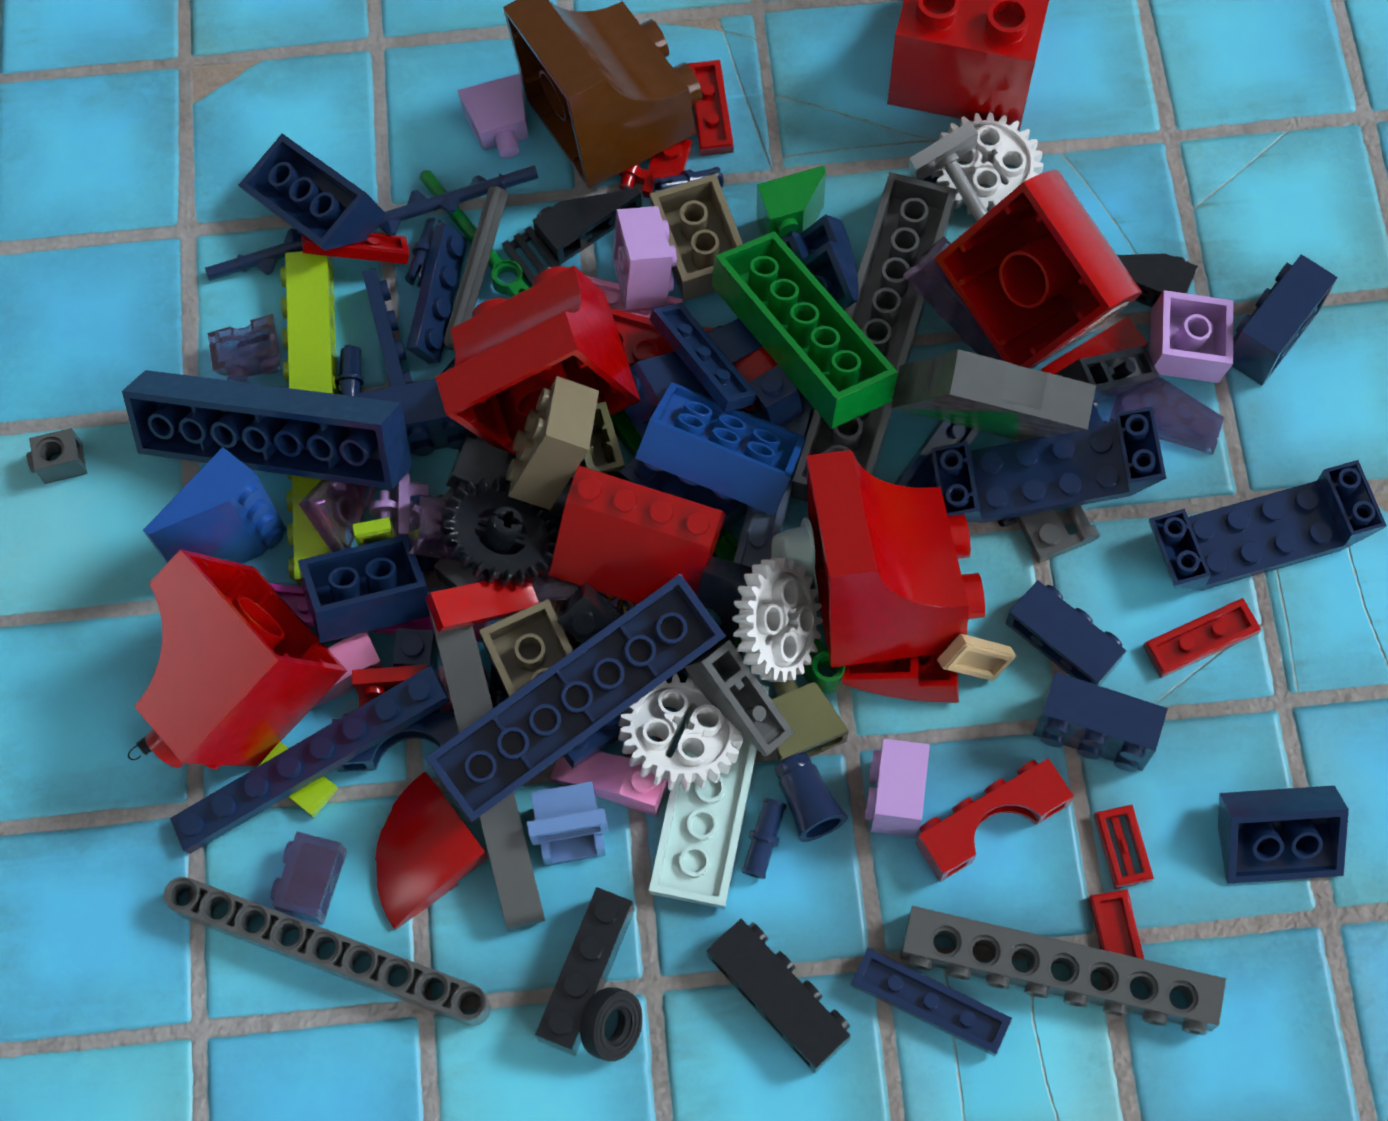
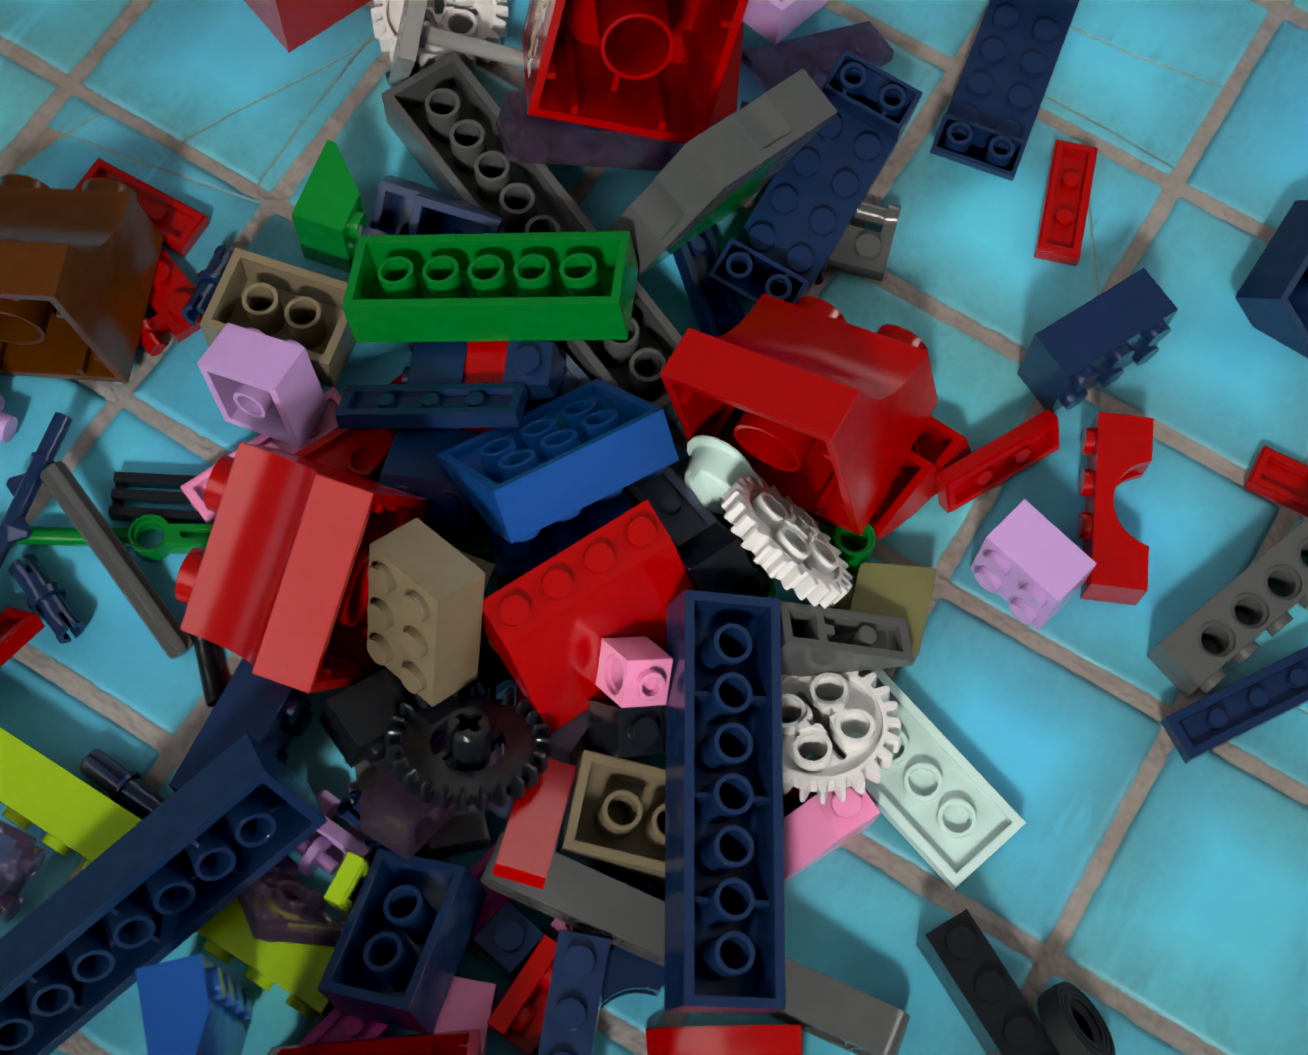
camera: 60 degrees left, 0 degrees up
dark blue plate [362,268,413,387] -> none
dark blue plate [406,223,468,364] -> none
medium blue plate [527,781,609,866] -> none
black slope [533,188,642,265] -> none
black brick [707,918,851,1073] -> none
dark blue pin [741,798,787,879] -> none
dark blue plant [774,752,848,842] -> none
tan tile [937,633,1016,681] -> none
dark blue brick [1005,580,1127,686] -> none
black slope [1055,345,1160,403] -> none
red tile [1093,805,1154,889] -> none
none -> bright pink brick [596,636,673,708]
none -> red tile [935,409,1060,513]

